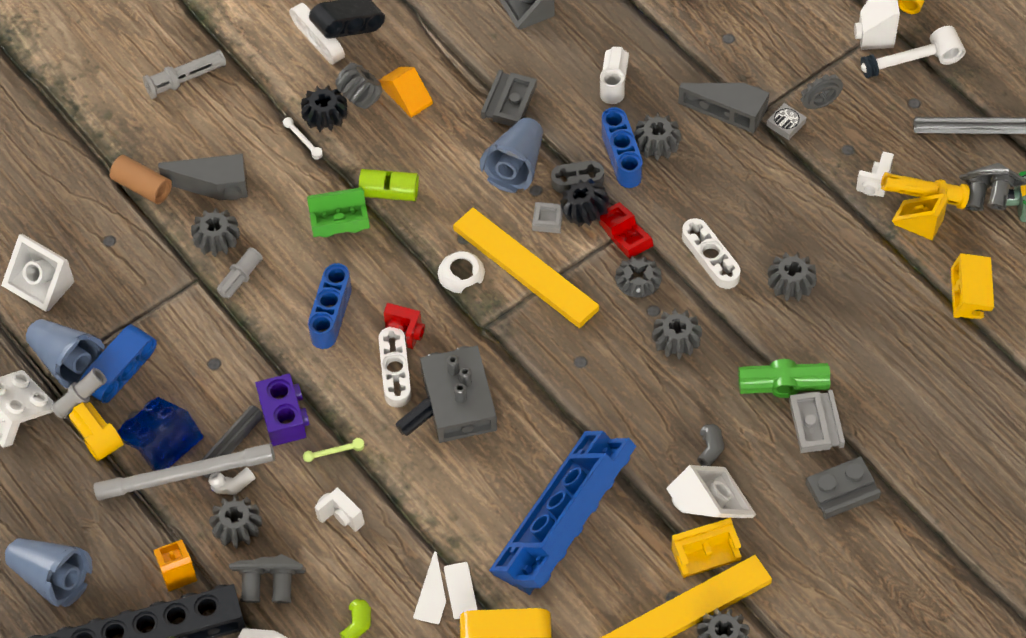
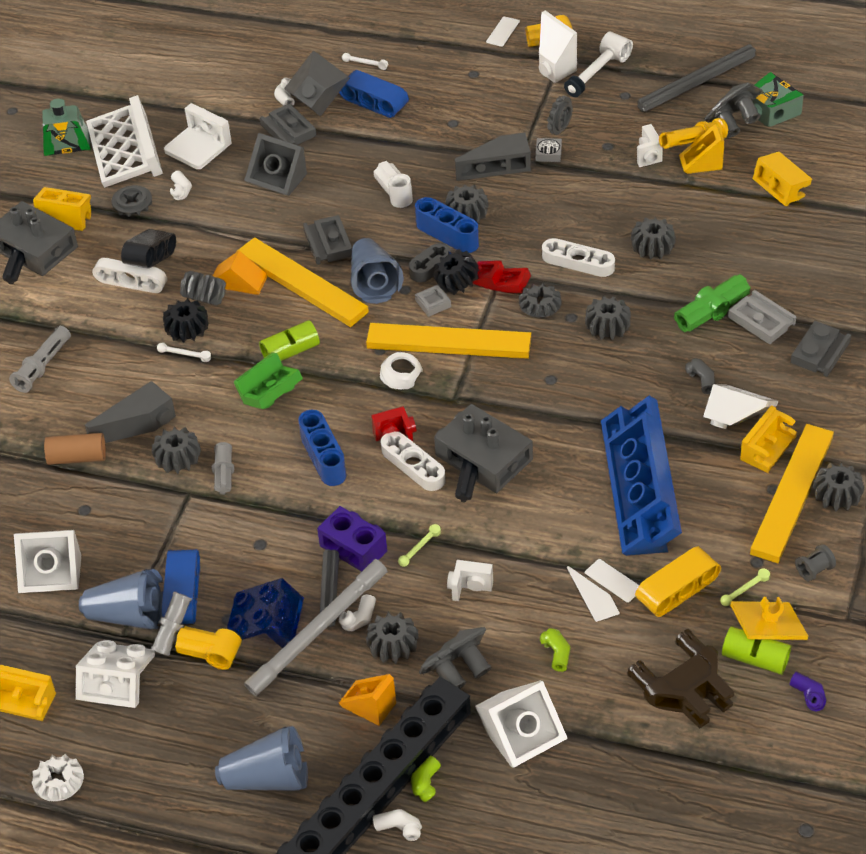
camera: 35 degrees left, 10 degrees down
none -> yellow tile [236,237,369,327]

